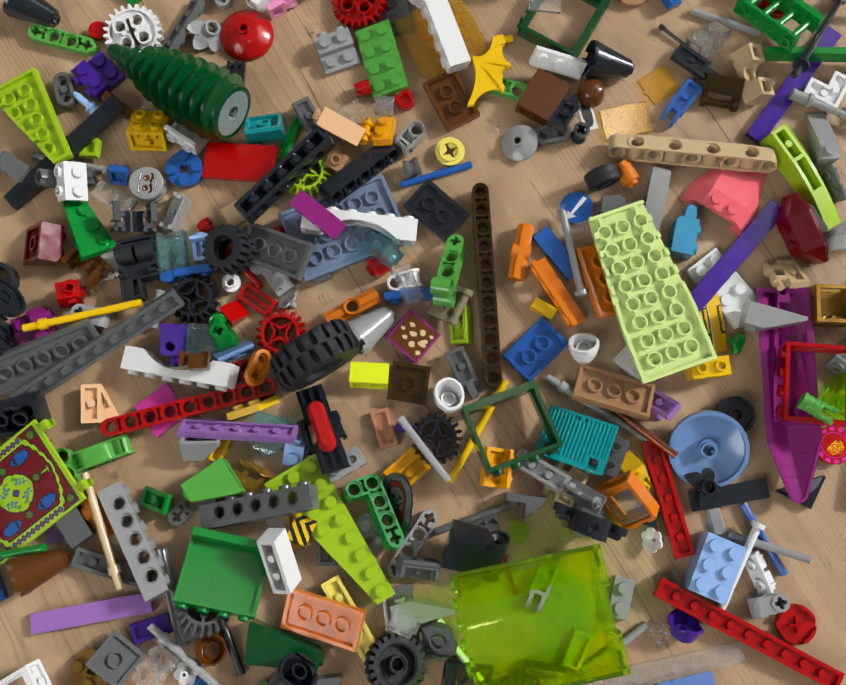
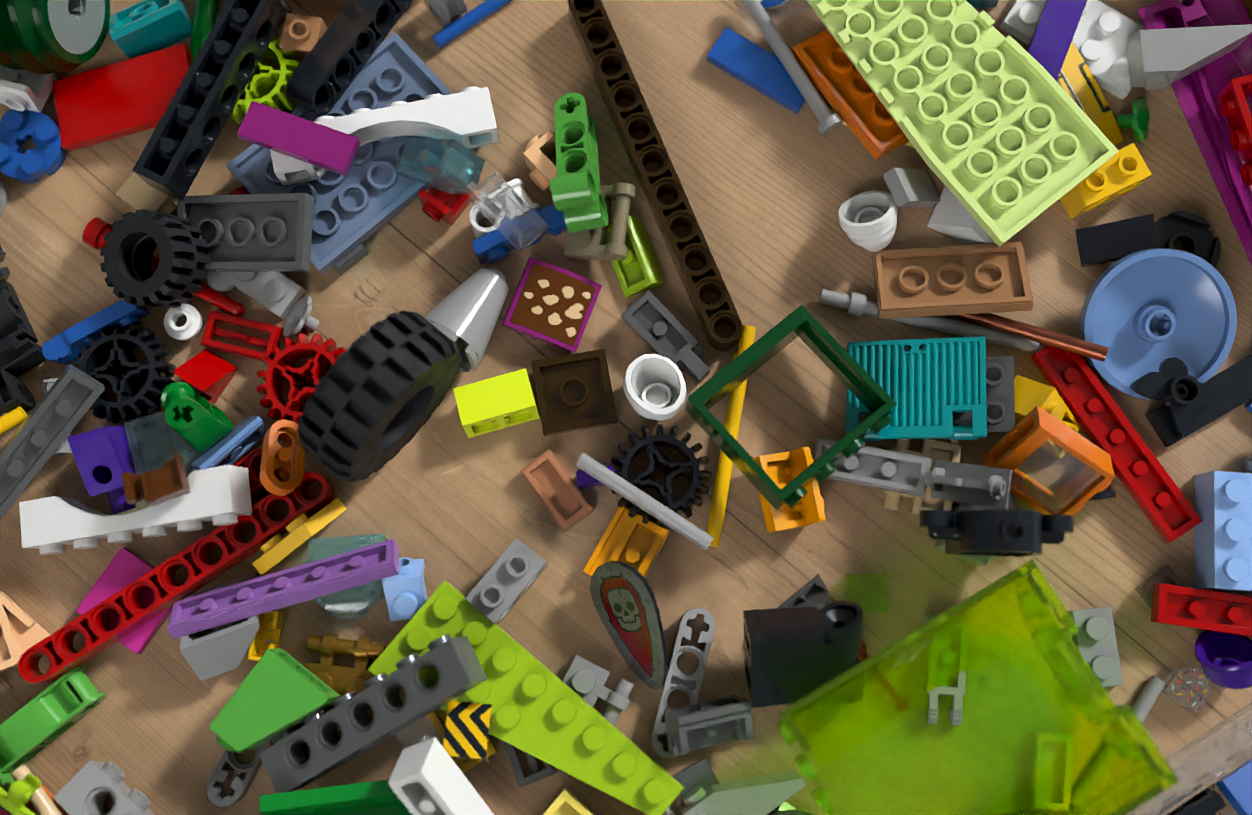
camera: 15 degrees left, 0 degrees up
green slope [139,486,176,515] -> none
clear light blue bracket [156,230,190,271] -> none
light grey hinge [158,191,192,235] -> none
light blue bracket [189,232,209,263] -> none
black piece [296,384,350,476] -> none
orange piece [323,287,382,322] -> none
green beam [342,474,404,552] -> none
black plate [403,178,470,243] -> none
dark grey bar [434,502,510,536] -> none
blue tile [502,316,568,382] -> none
dark grey slope [504,492,547,519] -> none
orange piece [507,223,534,282] -> none
orange fence [528,257,586,330] -> none
yellow piece [529,297,558,321] -> none
white plant [641,527,663,553] -> none
medium lavender slope [651,389,682,421] -> none
light grey piece [706,507,726,535] -> none
none -> light nougat bracket [523,130,557,191]
none -> light grey tile [883,167,940,208]
none -> black tile [1075,214,1160,268]

